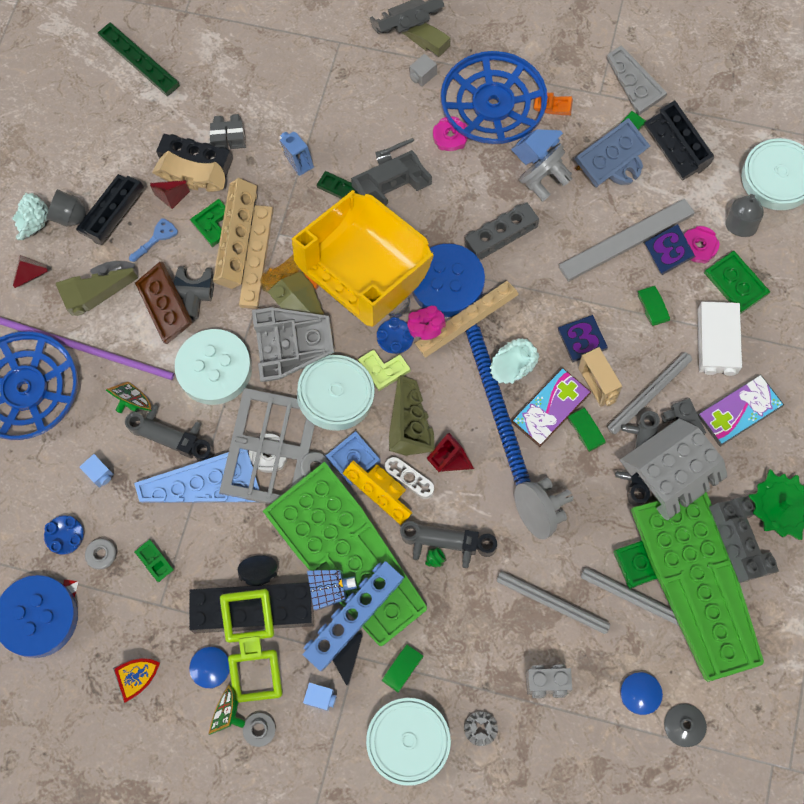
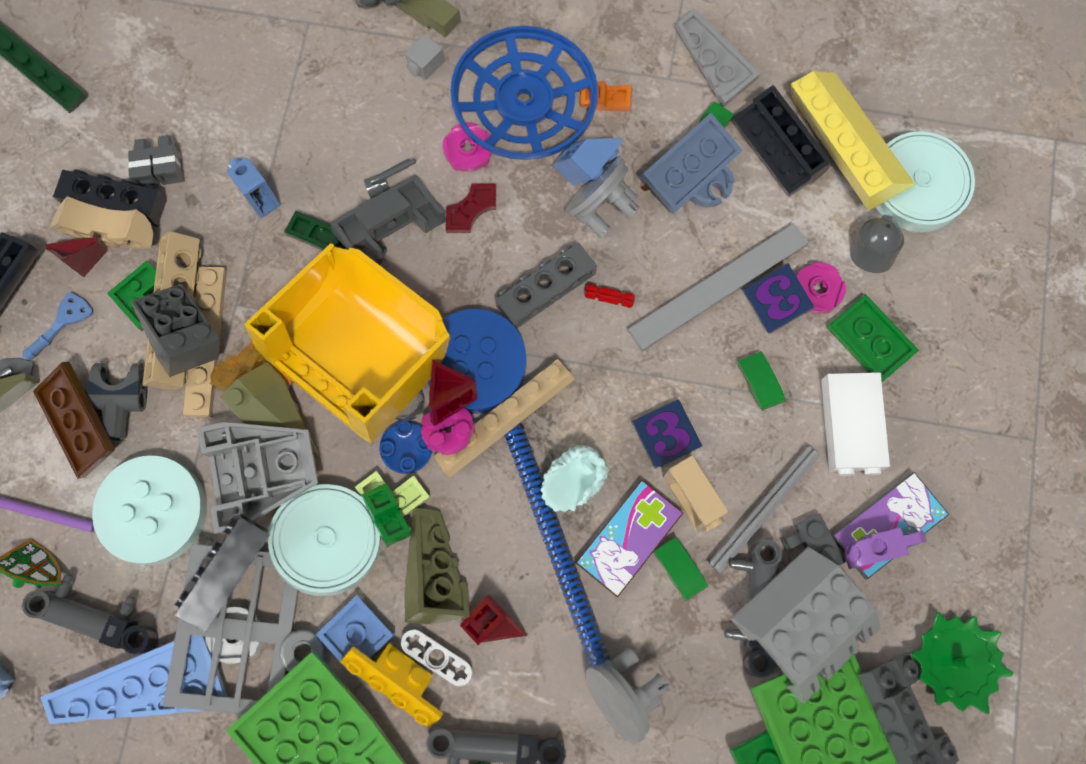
camera: 10 degrees left, 5 degrees up
none -> dark grey slope [131,284,220,377]
none -> brick [174,514,270,632]
none -> green slope [362,483,411,547]
none -> dark red slope [429,359,478,426]
none -> dark red tile [446,184,497,233]
none -> red axle [585,283,635,308]
none -> light yellow slope [791,71,915,211]
none -> medium lavender piece [844,528,927,569]

